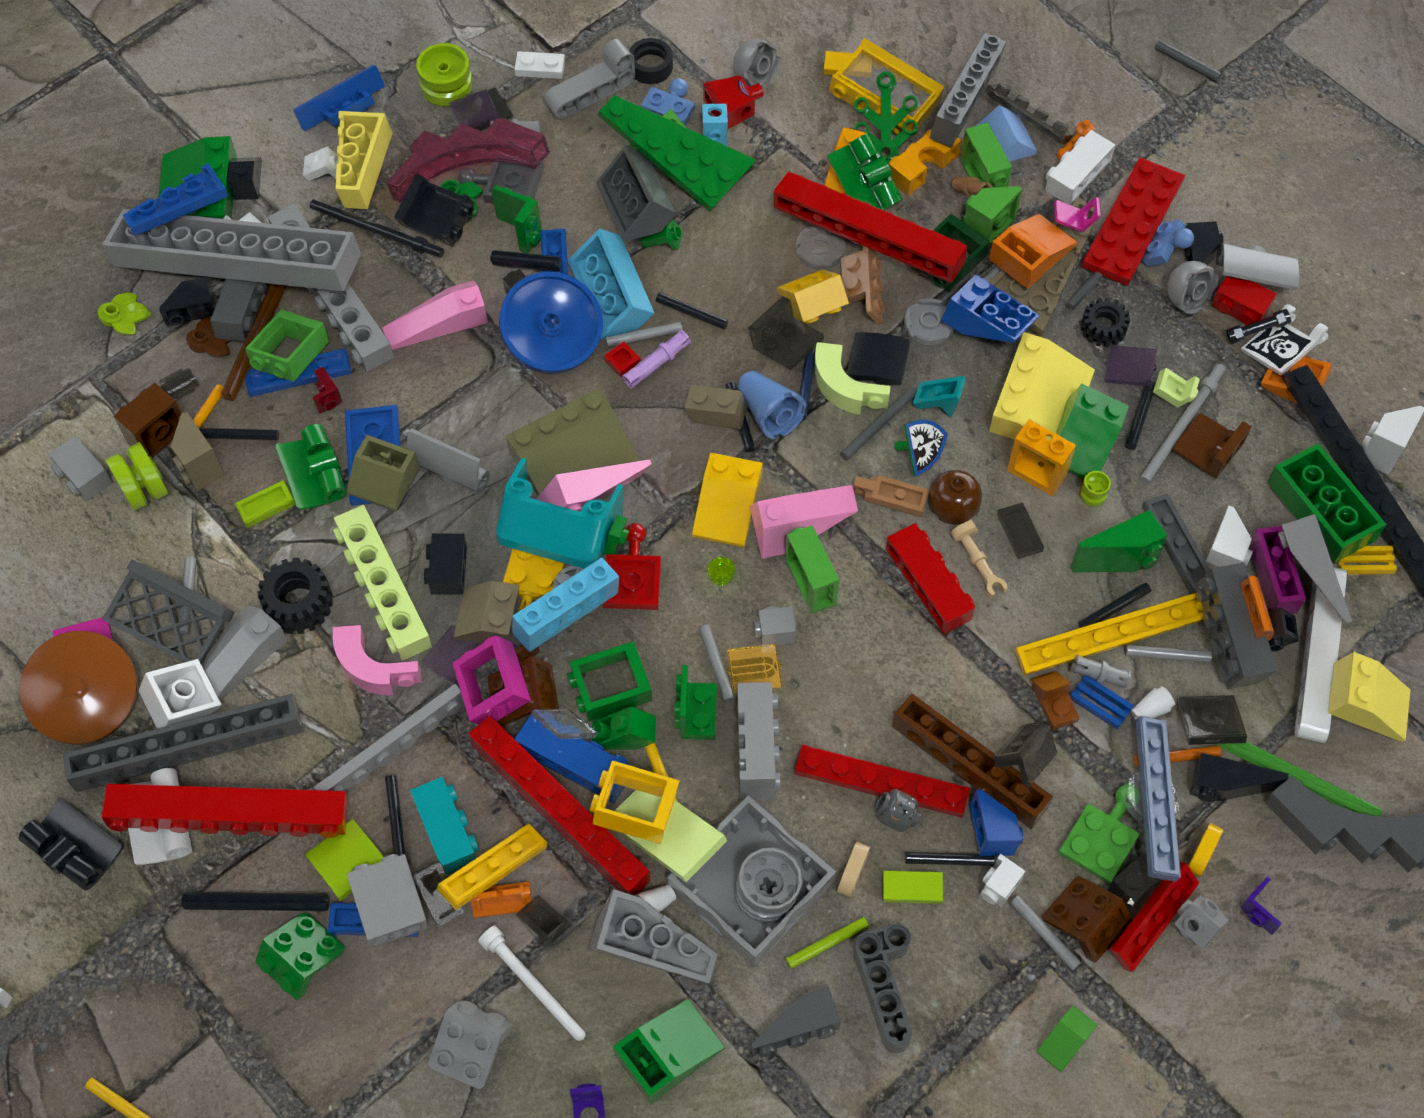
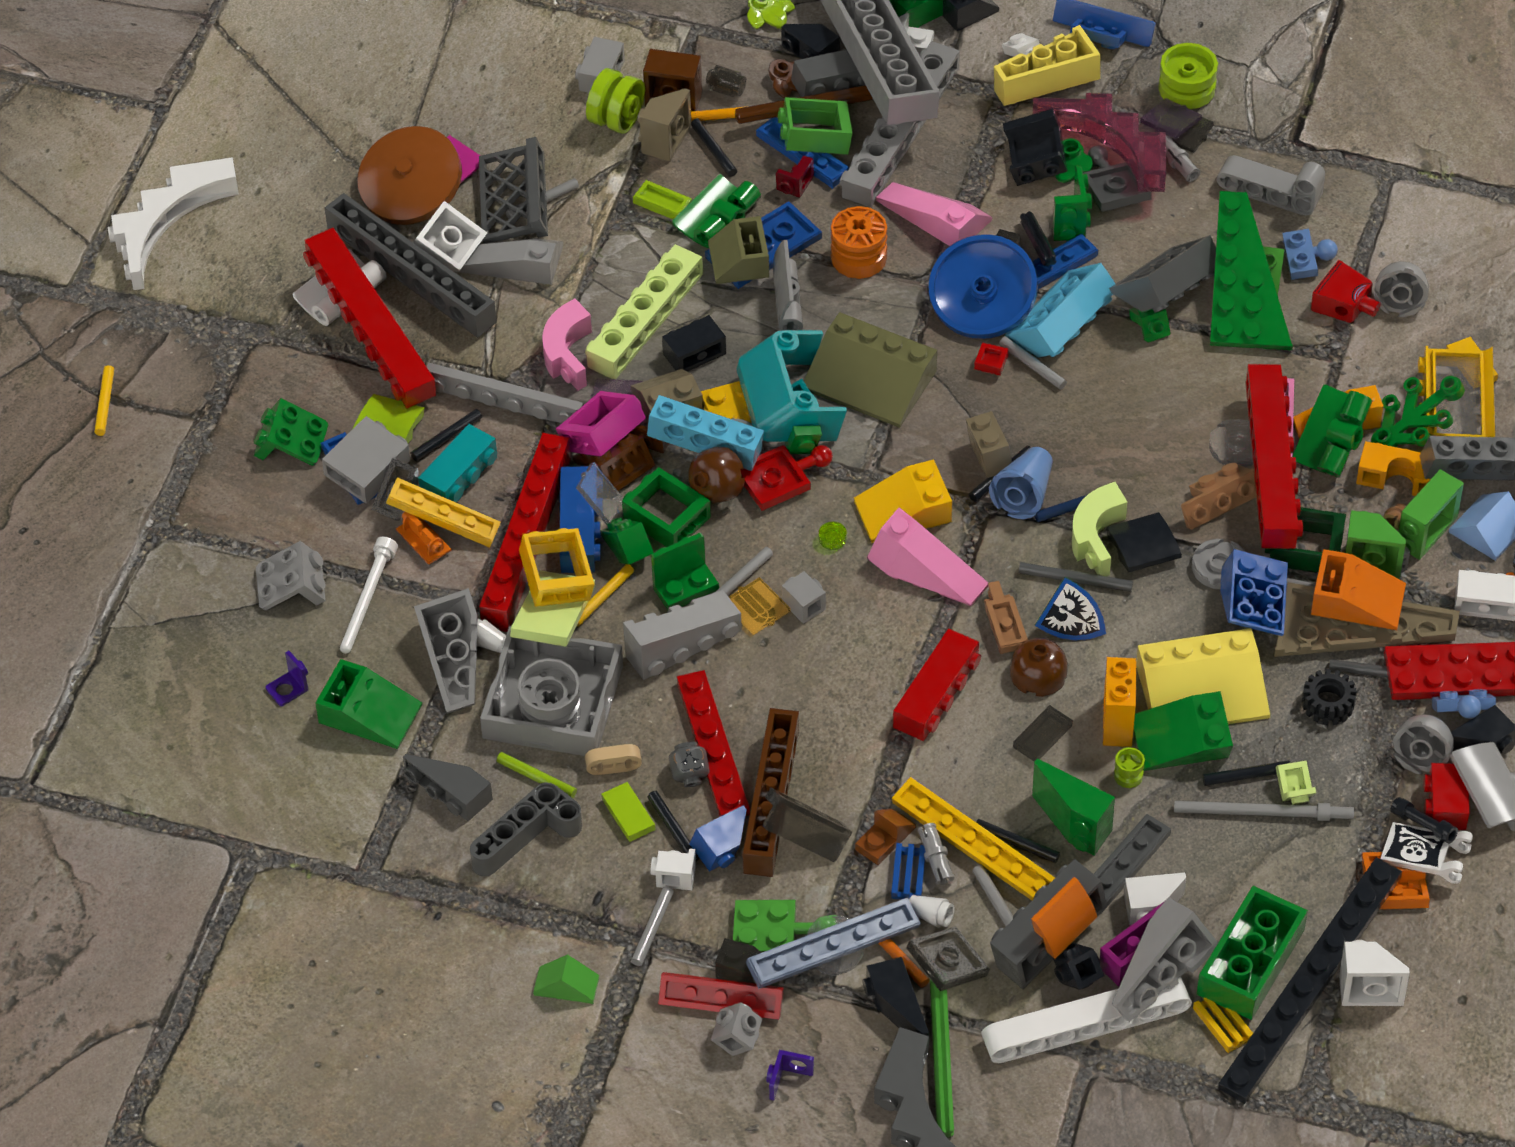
camera: 60 degrees right, 10 degrees down
black panel [18,798,123,890] -> none
black axle [181,892,330,911] -> none
black tyre [257,558,333,634] -> none
black bar [310,199,444,258] -> none
white plate [515,51,565,79] -> none
clear smoke slope [516,895,572,950] -> none
bright pink wedge [537,459,652,512] -> none
lavender pin [622,330,691,389] -> none
black tyre [629,38,673,84] -> none
black bar [656,292,728,330] -> none
medium azure bracket [702,104,728,146] -> none
clear smoke bracket [748,296,824,370] -> none
yellow slope [777,269,849,323] -> none
bright green window [785,525,839,614] -> none
teal slope [913,376,966,417] -> none
tan piece [950,519,1007,599] -> none
reddish brown bracket [1042,876,1132,963] -> none
dark pink bracket [1054,197,1101,232] -> none
clear purple piece [1105,345,1157,386] -> none
reddish brown bracket [1172,413,1252,479] -> none
yellow beam [1188,823,1224,877] -> none
light yellow slope [1328,652,1411,742] -> none
none -> reddish brown cylinder [688,447,745,503]
none -> orange wheel [831,206,887,279]

